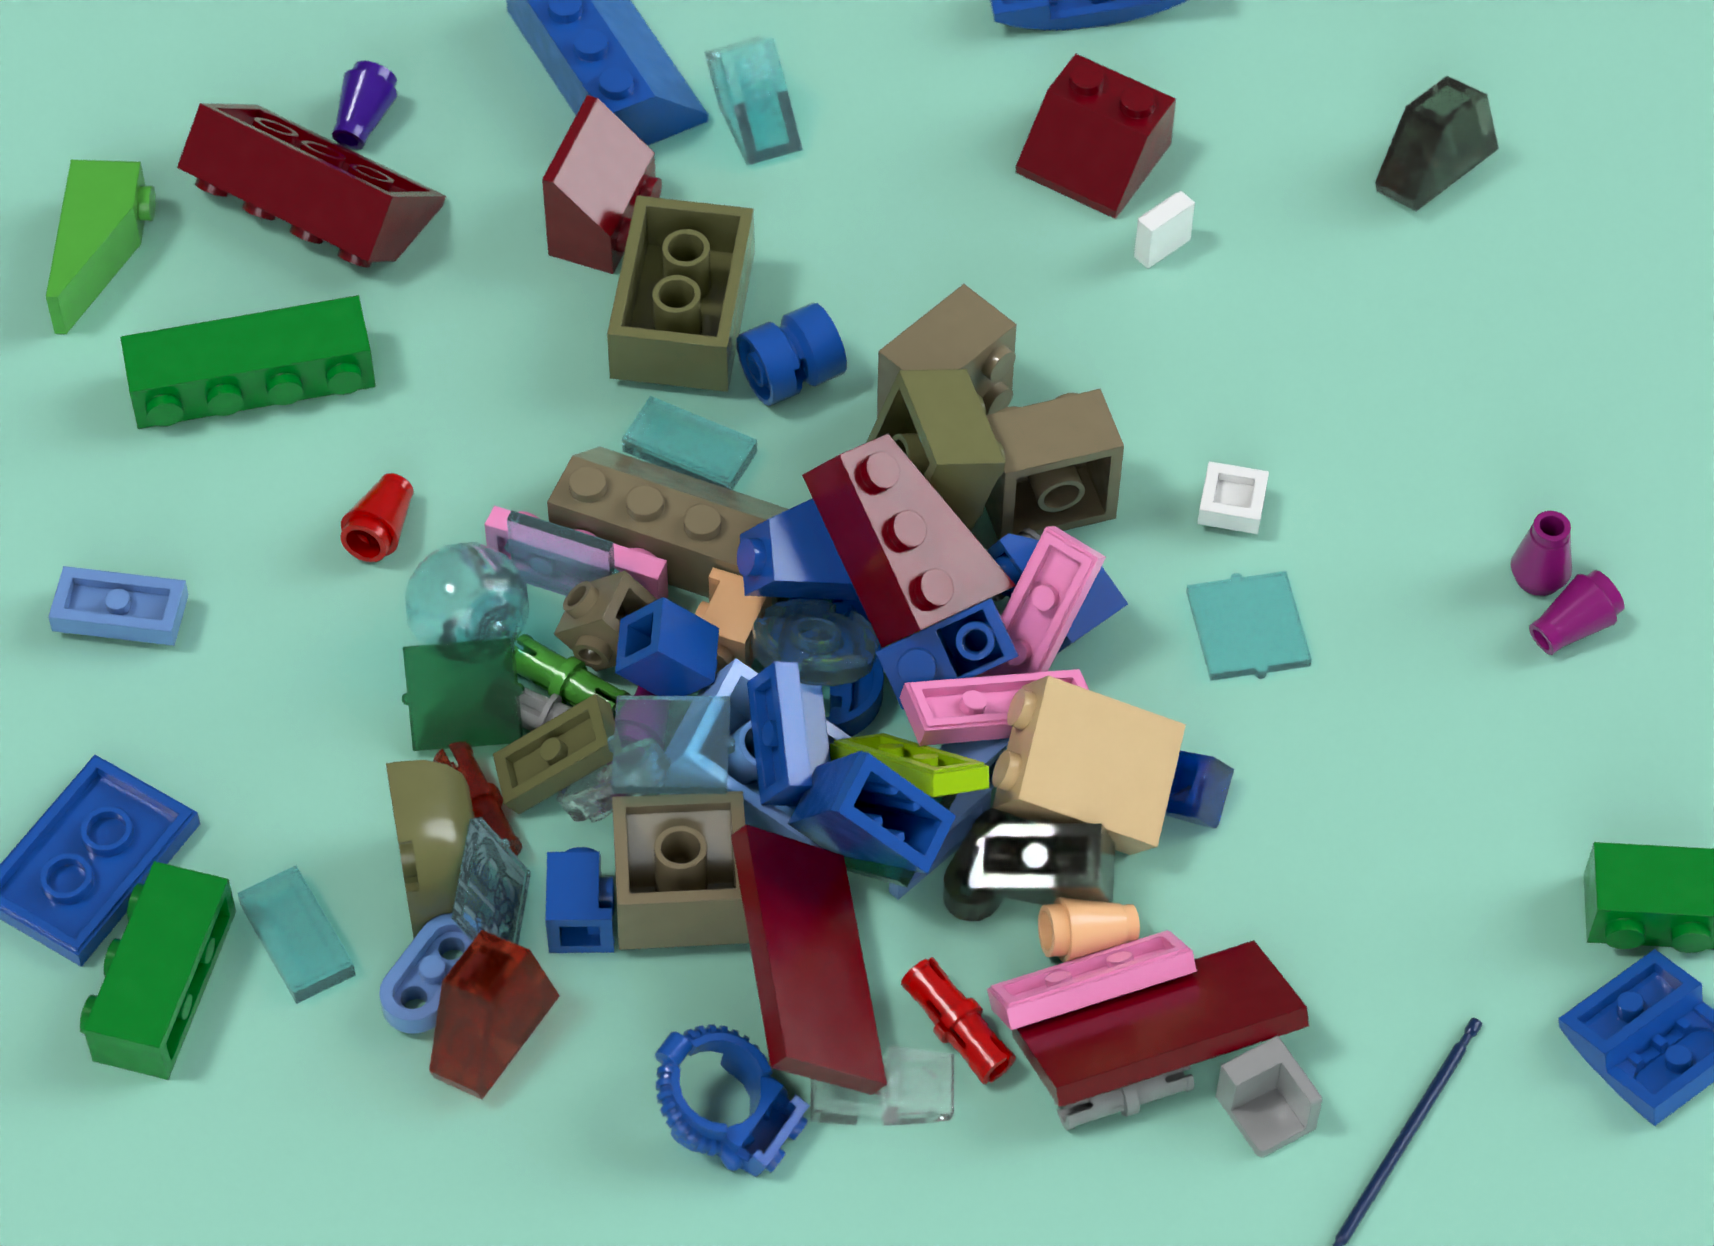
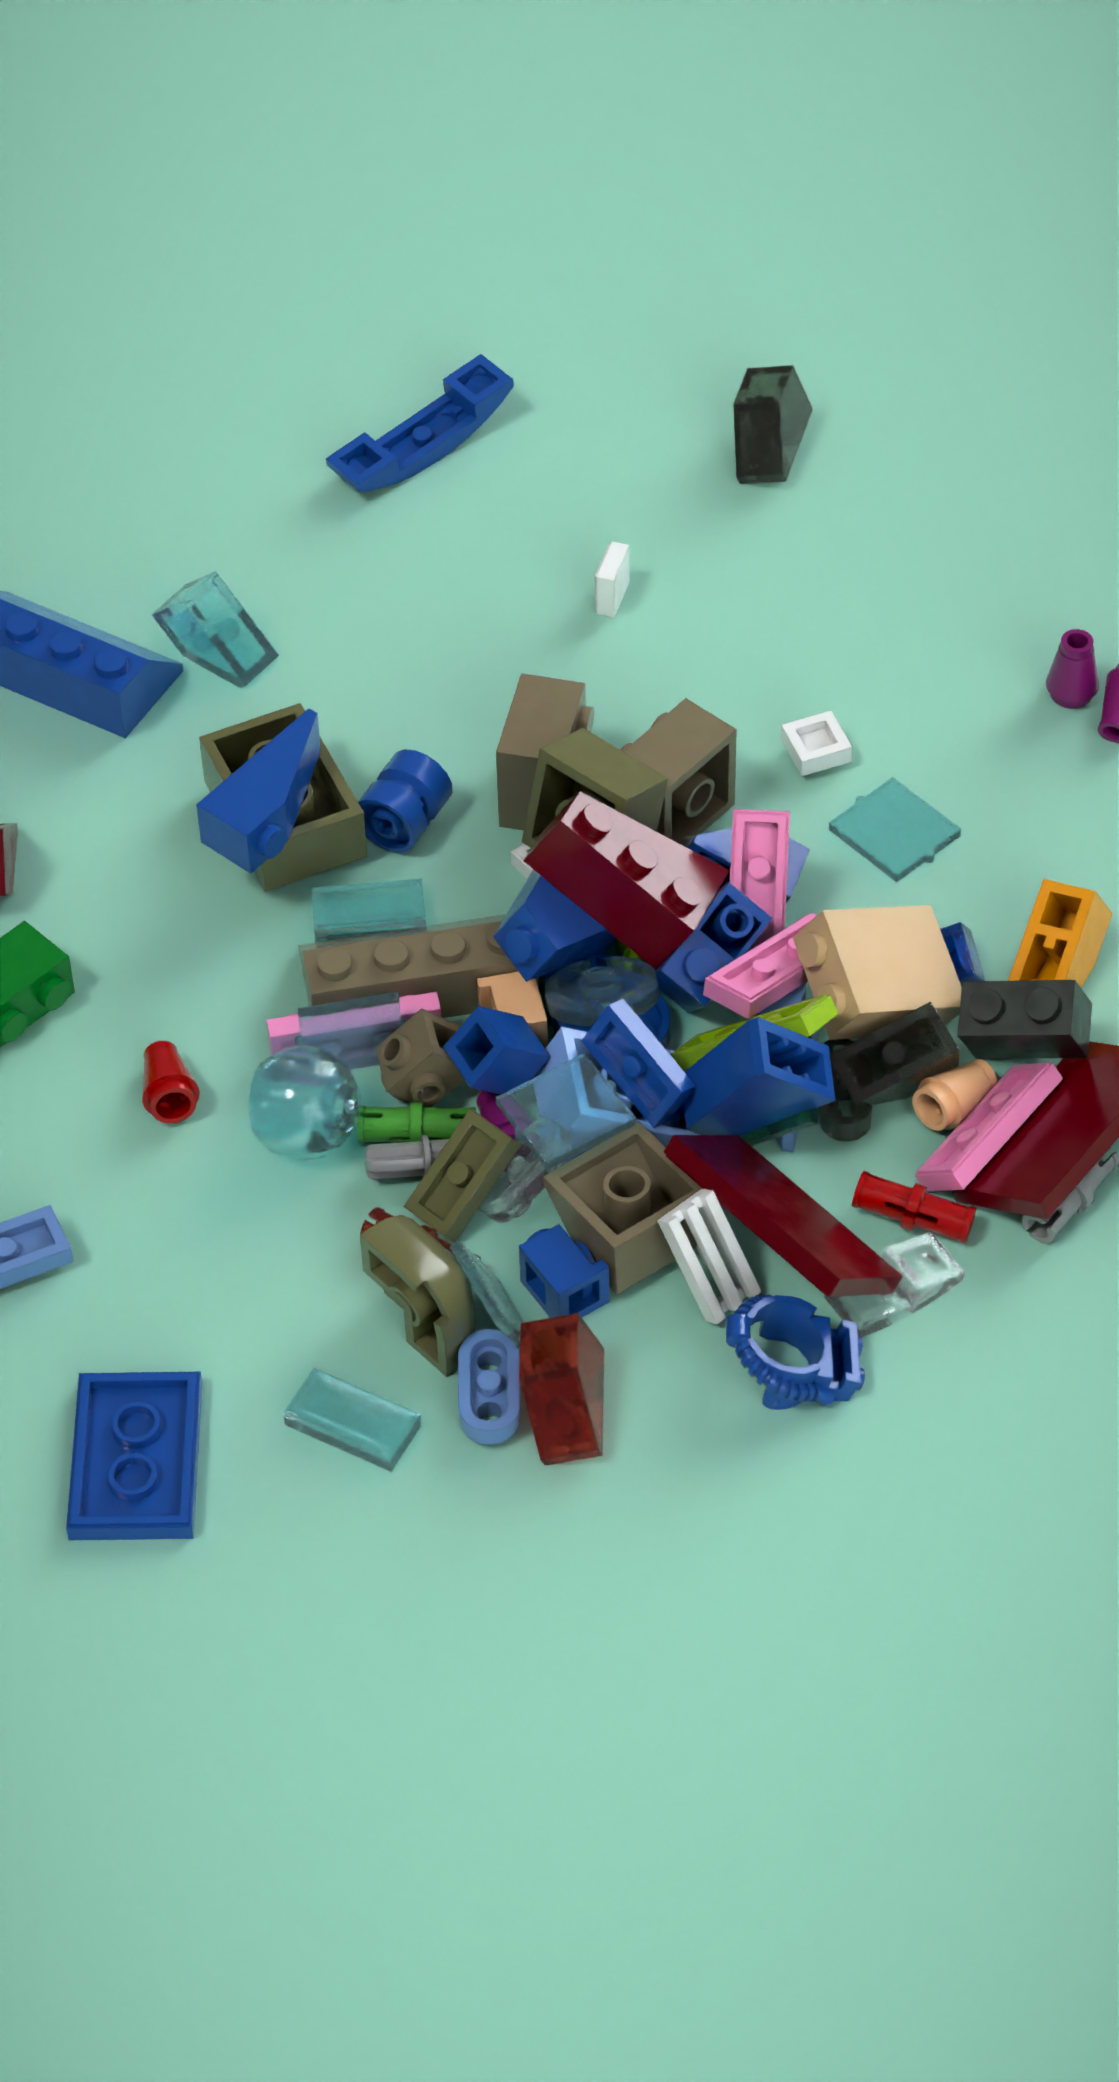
camera: 30 degrees left, 5 degrees down
green brick [80,861,236,1080] -> none
clear green piece [402,637,525,751] -> none
slope [542,95,662,274] -> none
dark red slope [1015,53,1176,219] -> none
none -> blue slope [196,708,321,874]
none -> white tile [657,1188,762,1324]
none -> pearl dark grey brick [957,980,1092,1059]
none -> light orange slope [1008,879,1113,988]

